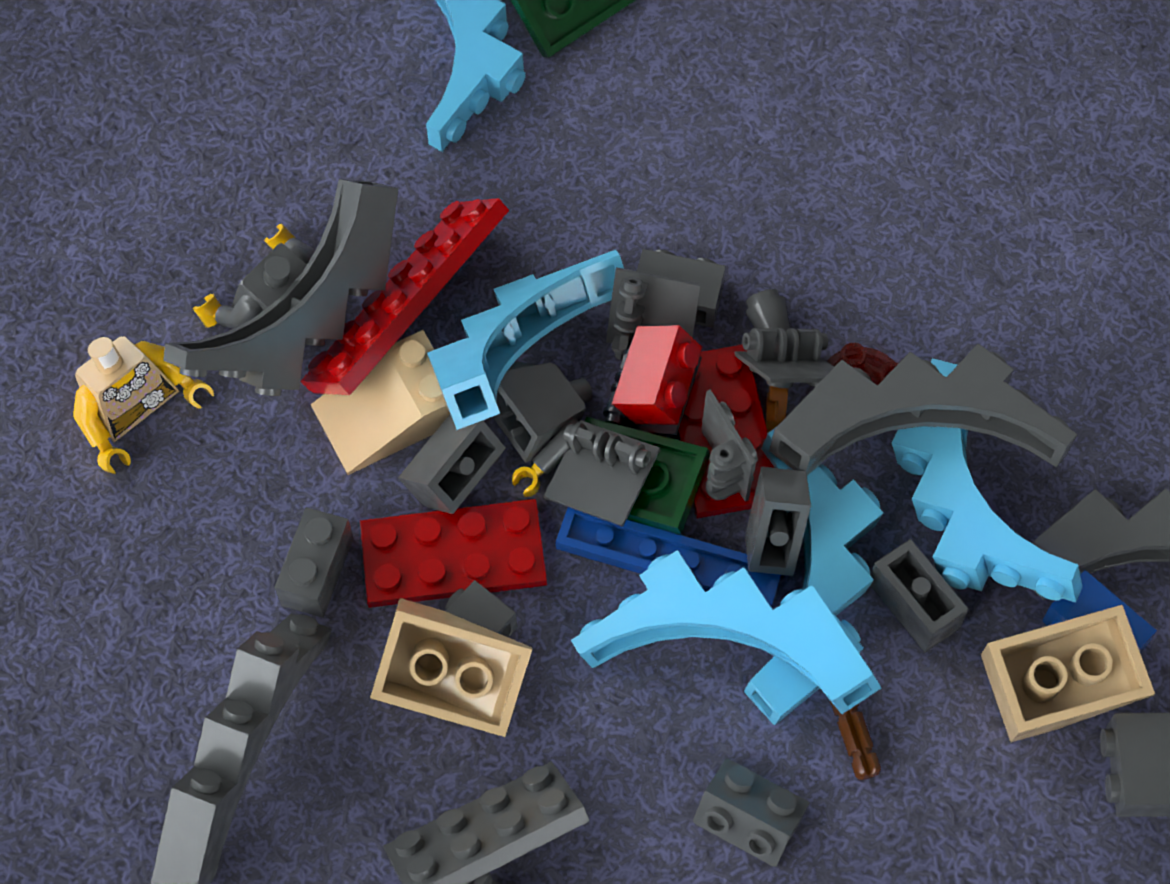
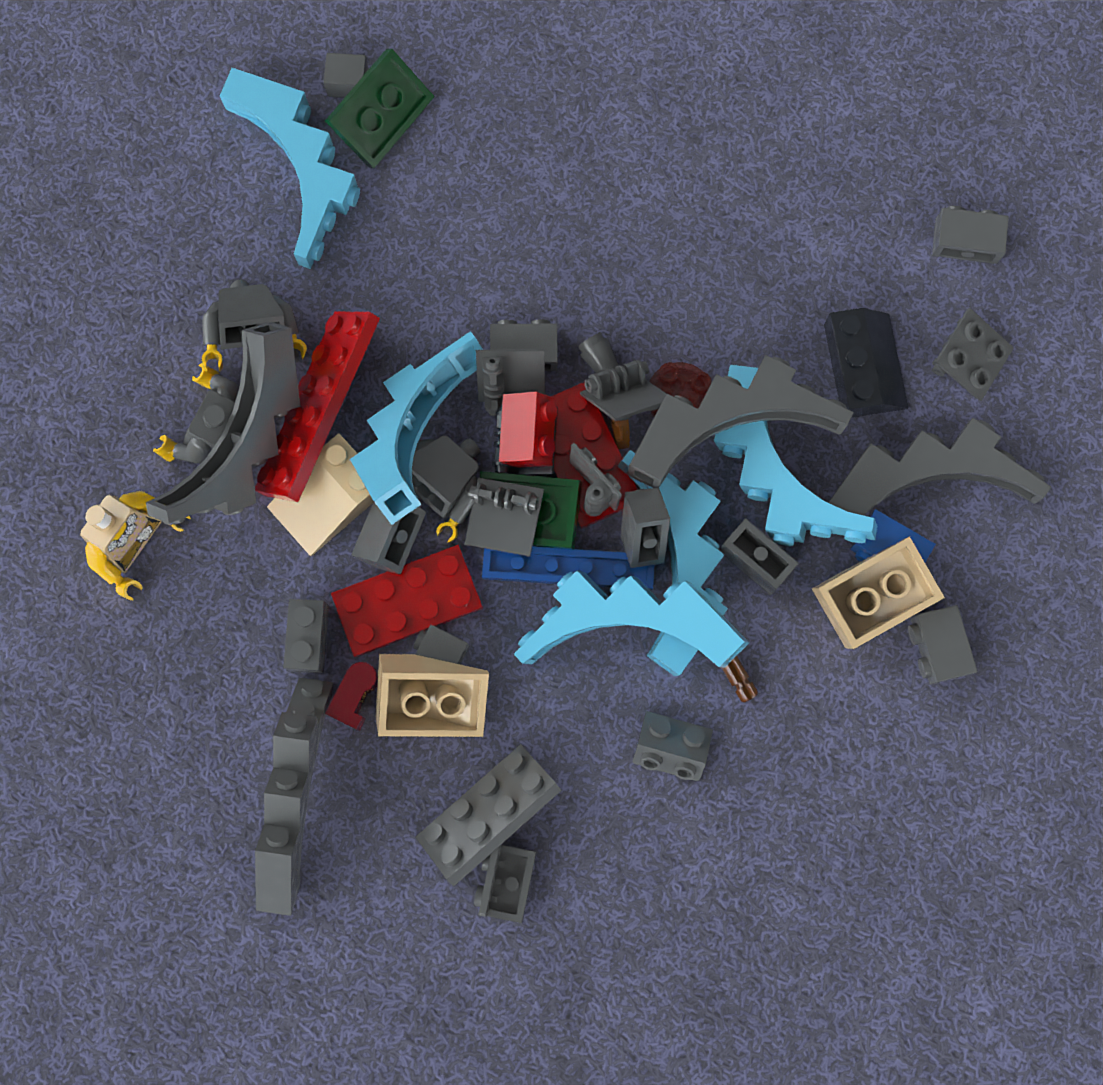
camera: 15 degrees left, 15 degrees up
none -> dark grey torso [202,280,307,372]
none -> dark red leg [325,662,378,731]
none -> black slope [824,308,908,418]

